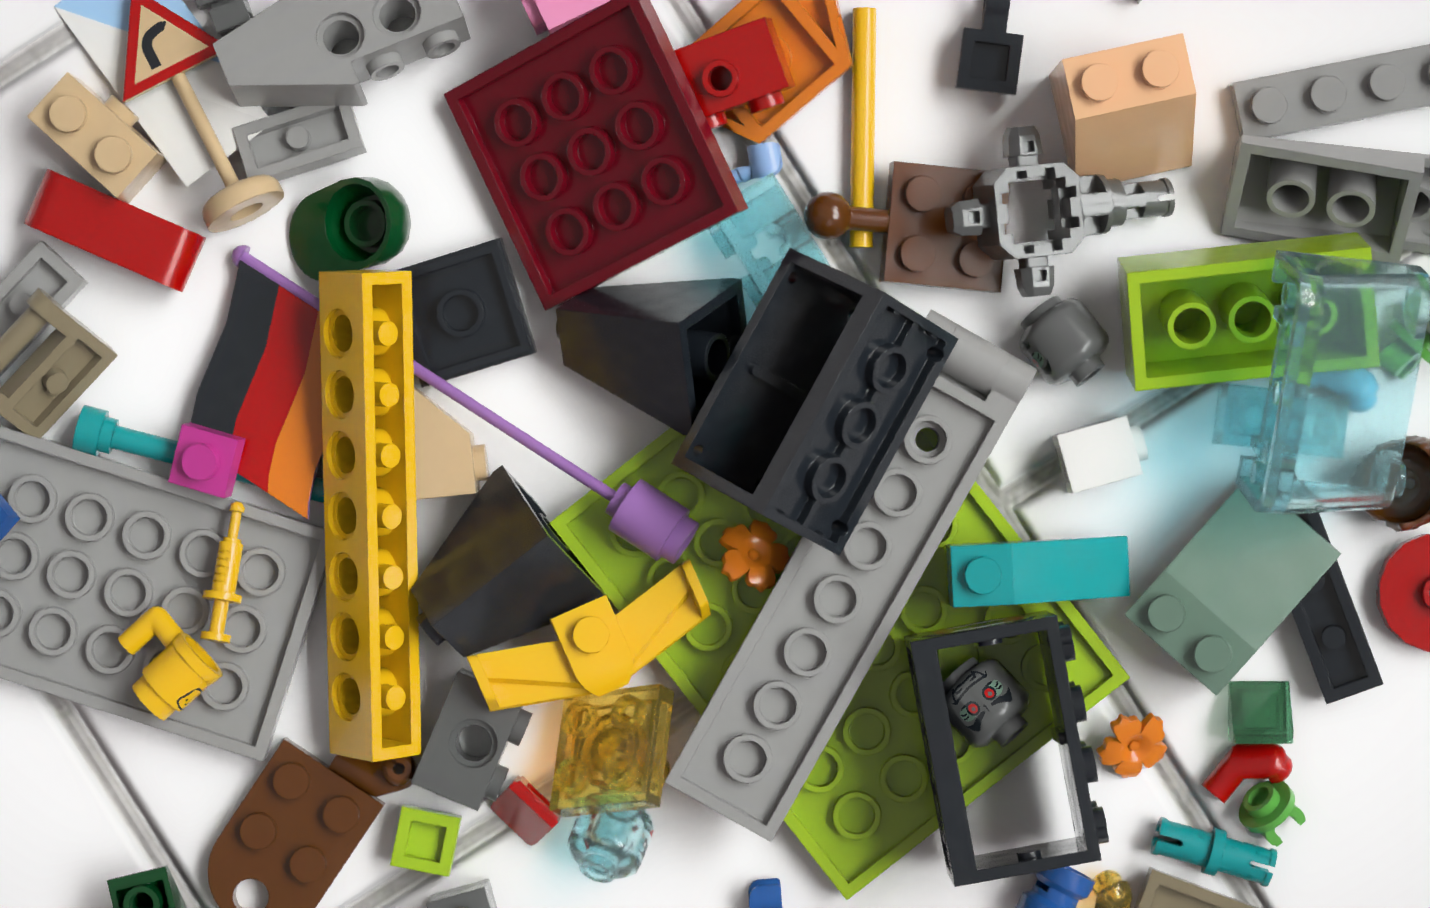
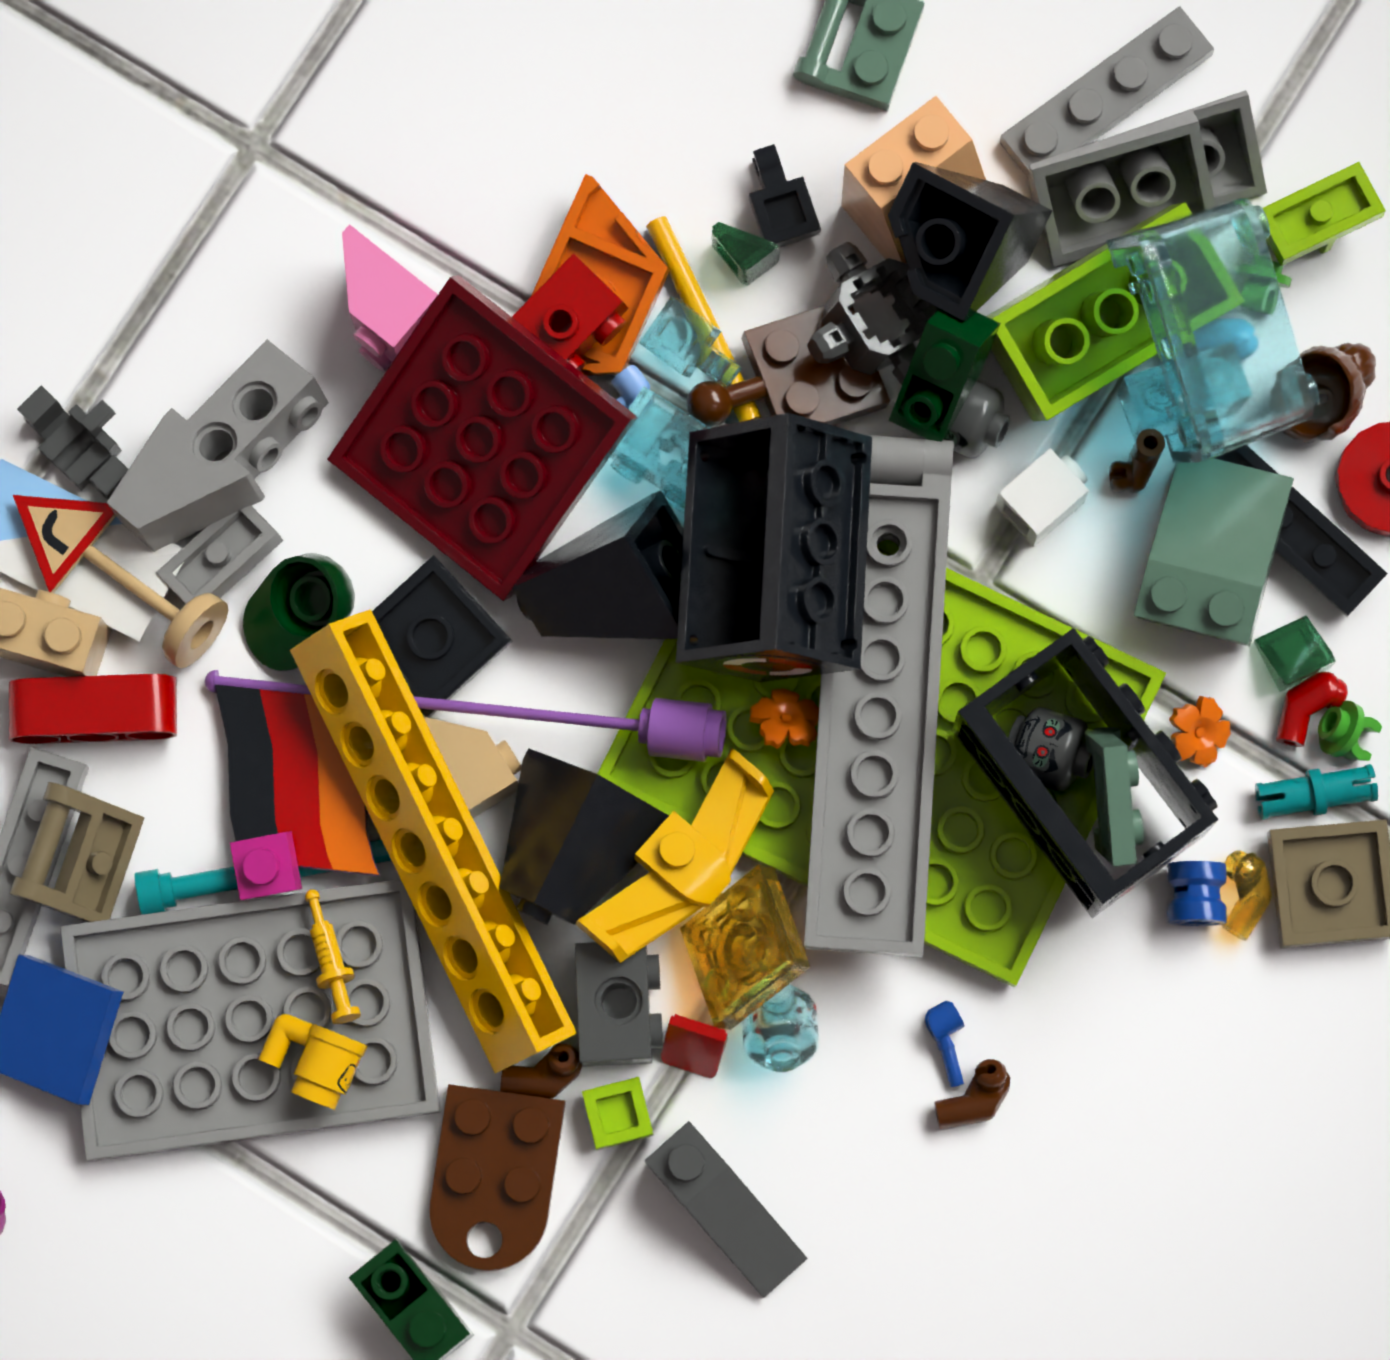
camera: 20 degrees left, 10 degrees down
teal slope [946,536,1130,608] -> none
none -> clear light blue plate [639,296,742,386]
none -> clear green slope [711,222,780,286]
none -> black slope [888,162,1053,321]
none -> dark green slope [888,308,1001,442]
none -> sand green plate [1085,727,1144,866]
none -> reddish brown arm [1109,428,1165,494]

